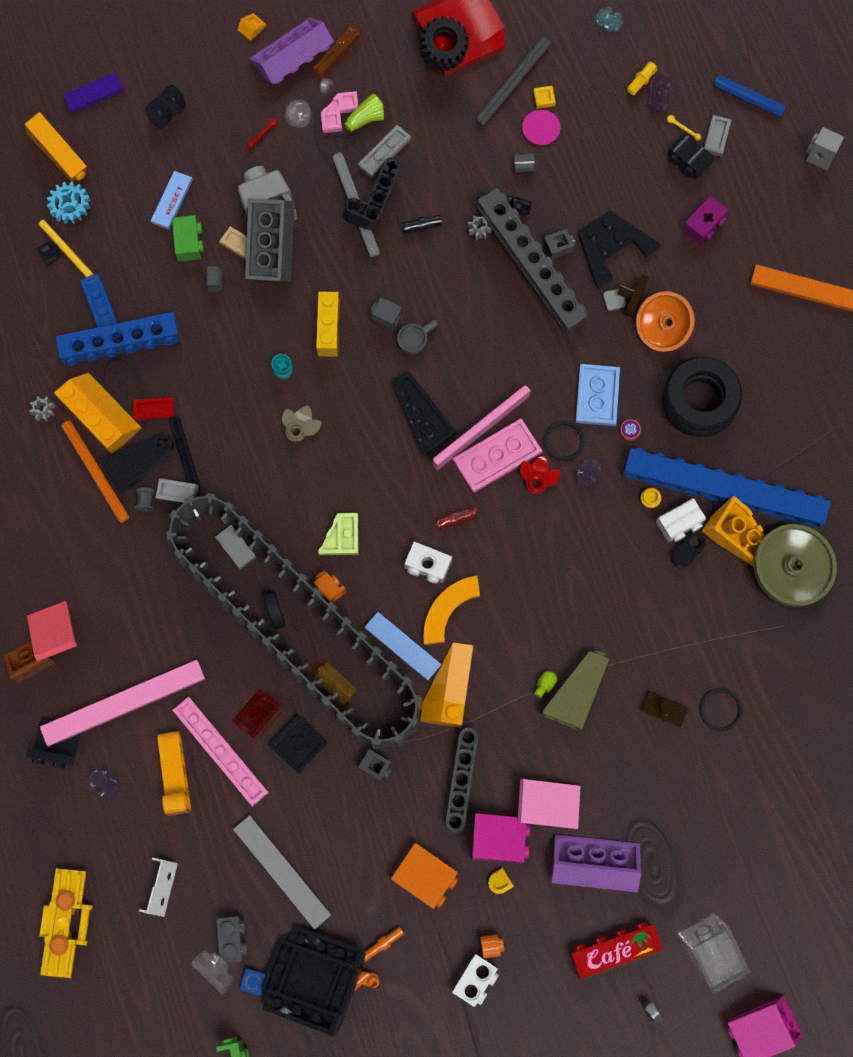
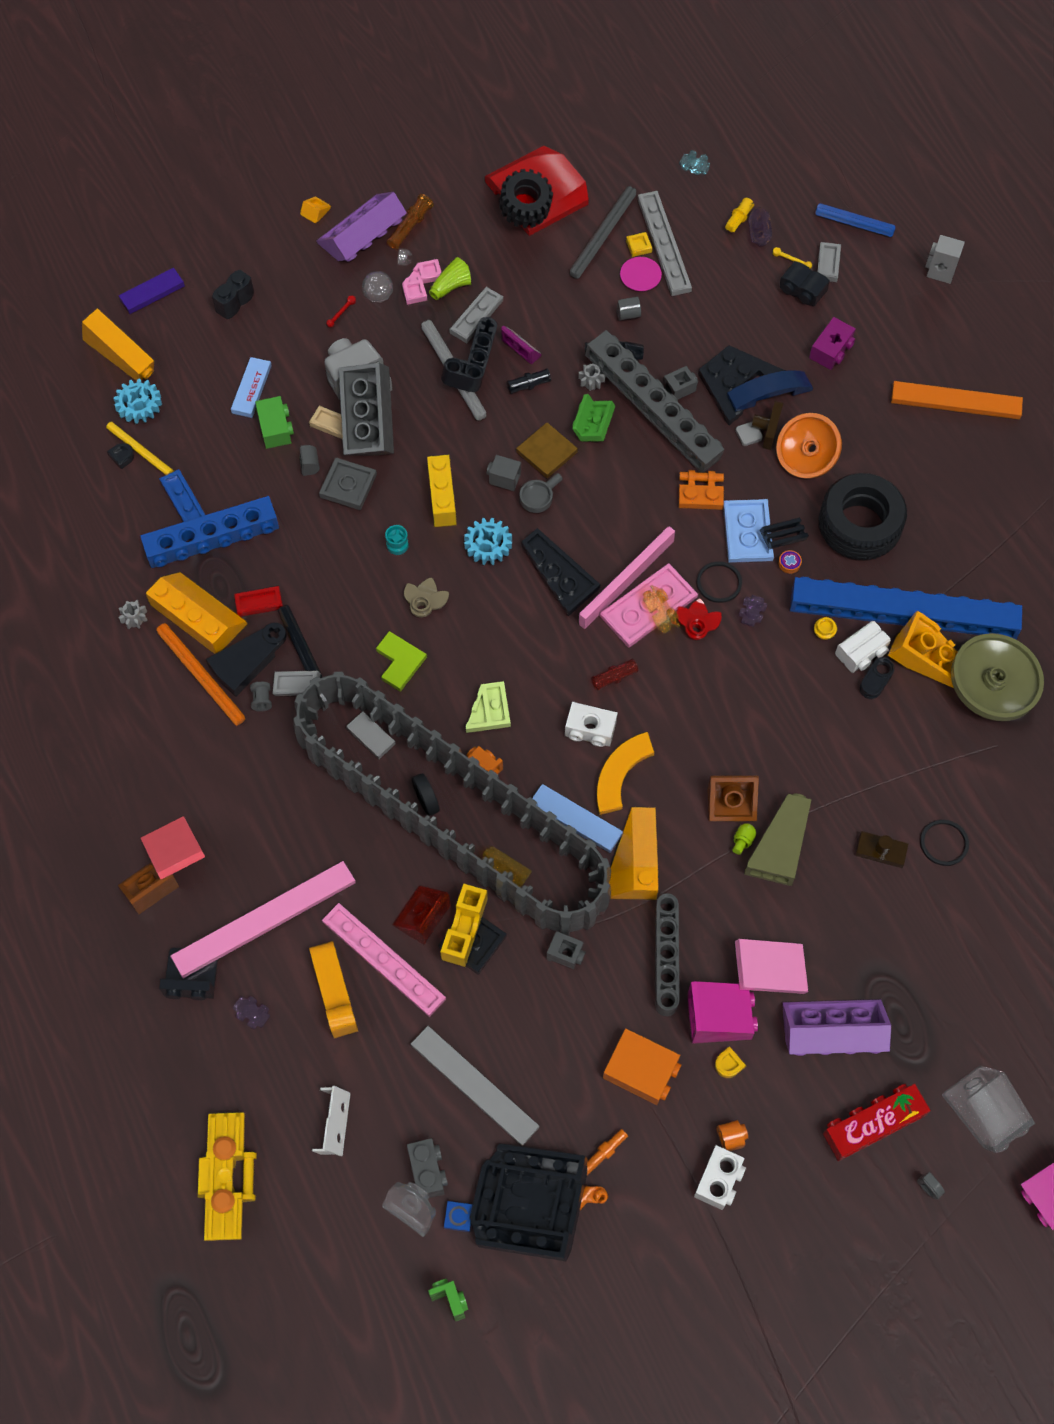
camera: 10 degrees left, 10 degrees down
none -> dark grey plate [319,458,377,510]
none -> lime tile [376,631,427,692]
none -> yellow arch [441,884,488,967]
none -> medium azure gear [464,518,512,565]
none -> magenta slope [501,326,542,364]
none -> pearl gold tile [516,423,578,478]
none -> bright green bracket [573,394,615,441]
none -> light grey tile [638,191,692,296]
none -> hinge [643,585,680,633]
none -> orange plate [679,470,724,510]
none -> dark orange slope [707,776,759,821]
none -> dark blue slope [727,370,813,411]
none -> black tile [760,517,809,549]

